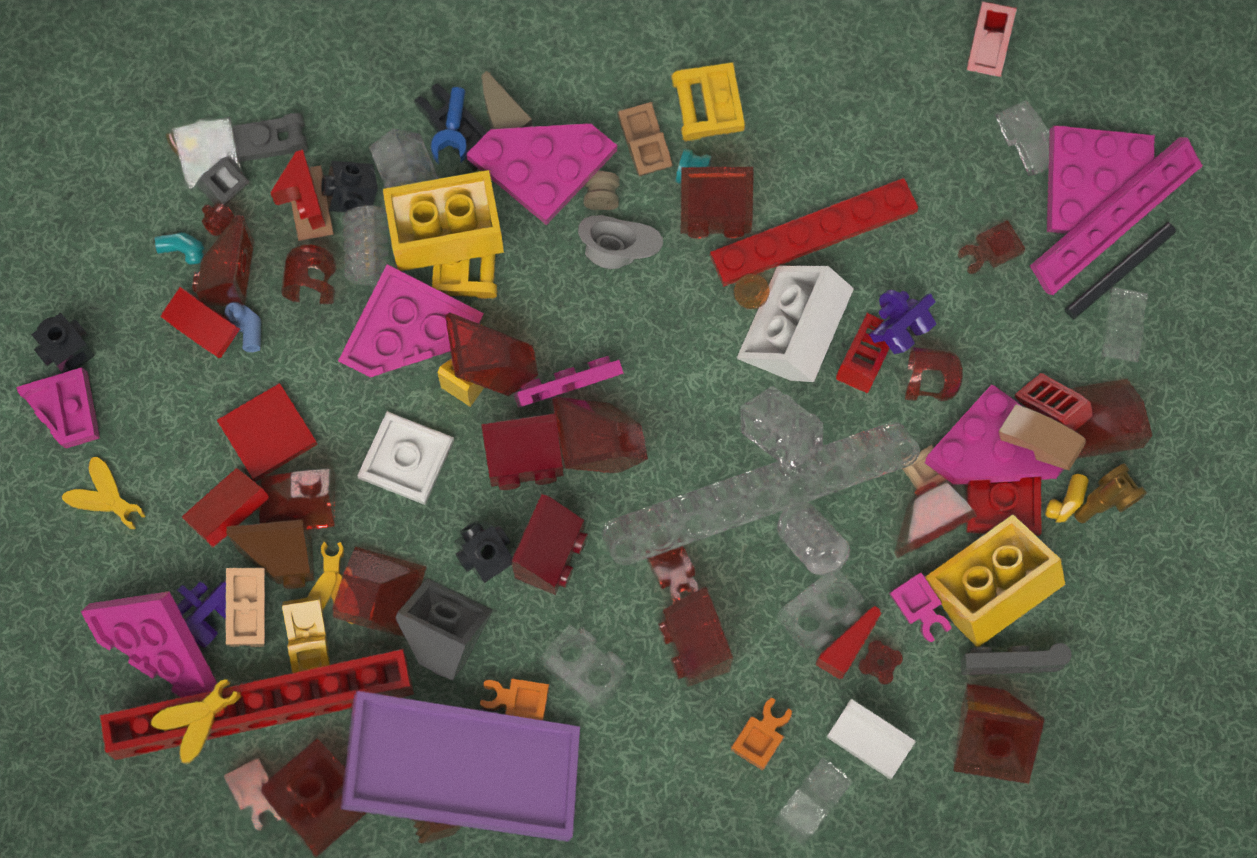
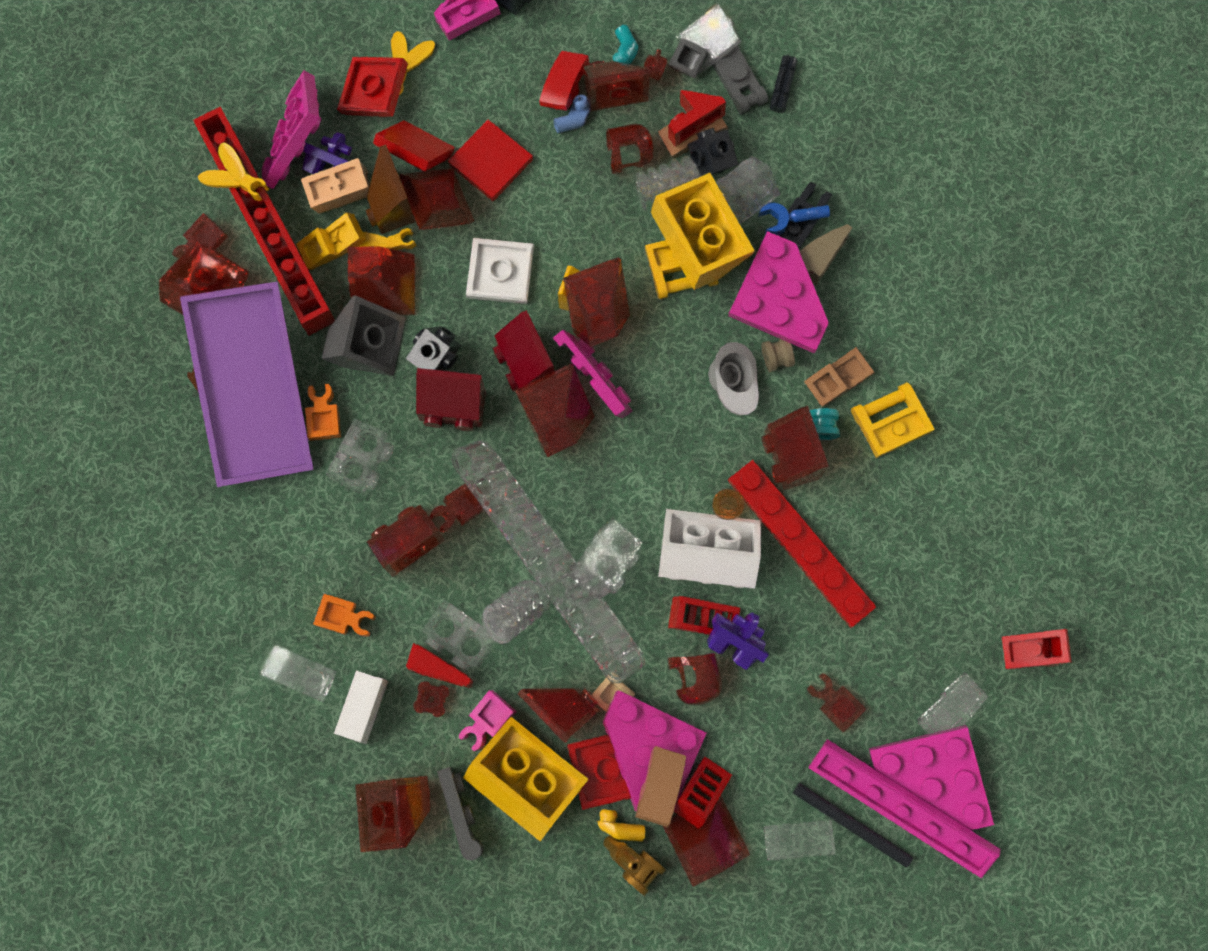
camera: 75 degrees right, 5 degrees up
dark pink plate [338,264,484,377] -> none
none -> red tile [337,57,408,117]
none -> black axle [770,55,798,113]

